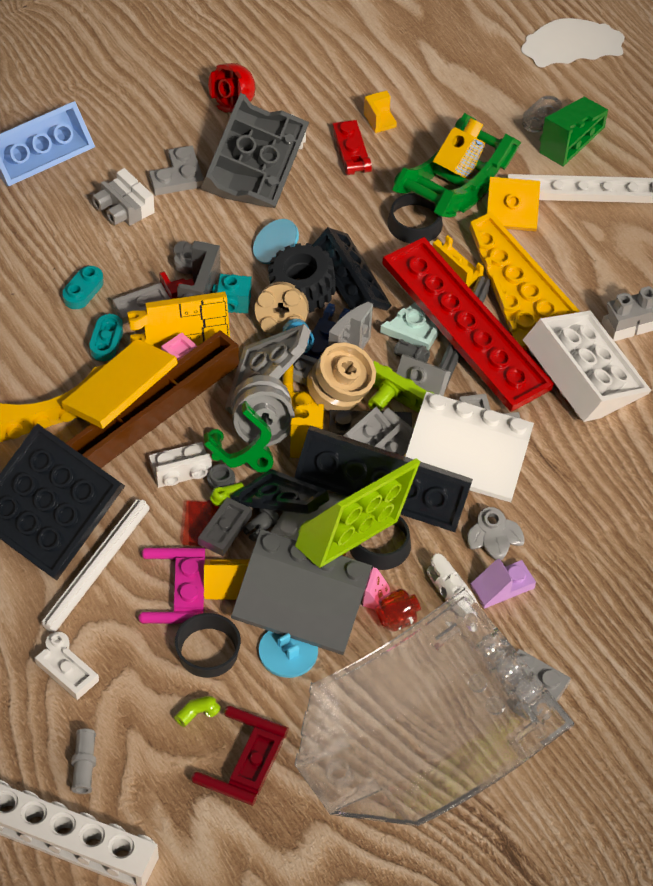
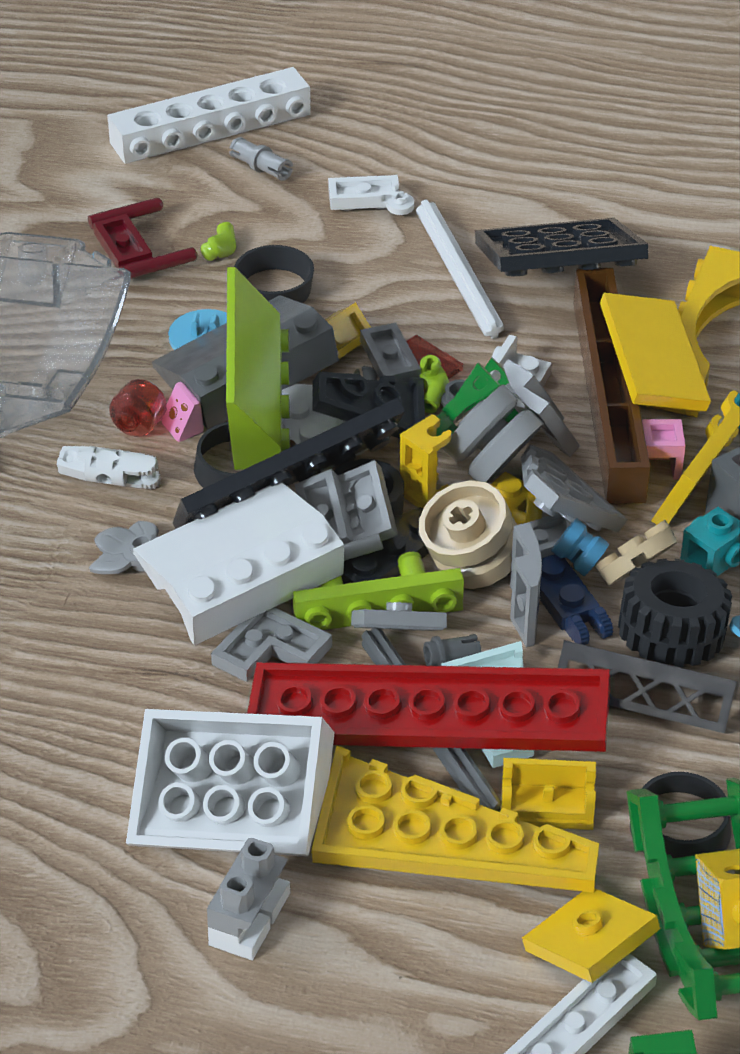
camera: 135 degrees right, 10 degrees down
dark pink plate [138,548,205,624] -> none
lavender slope [470,559,536,609] -> none
none -> light grey slope [503,359,580,457]

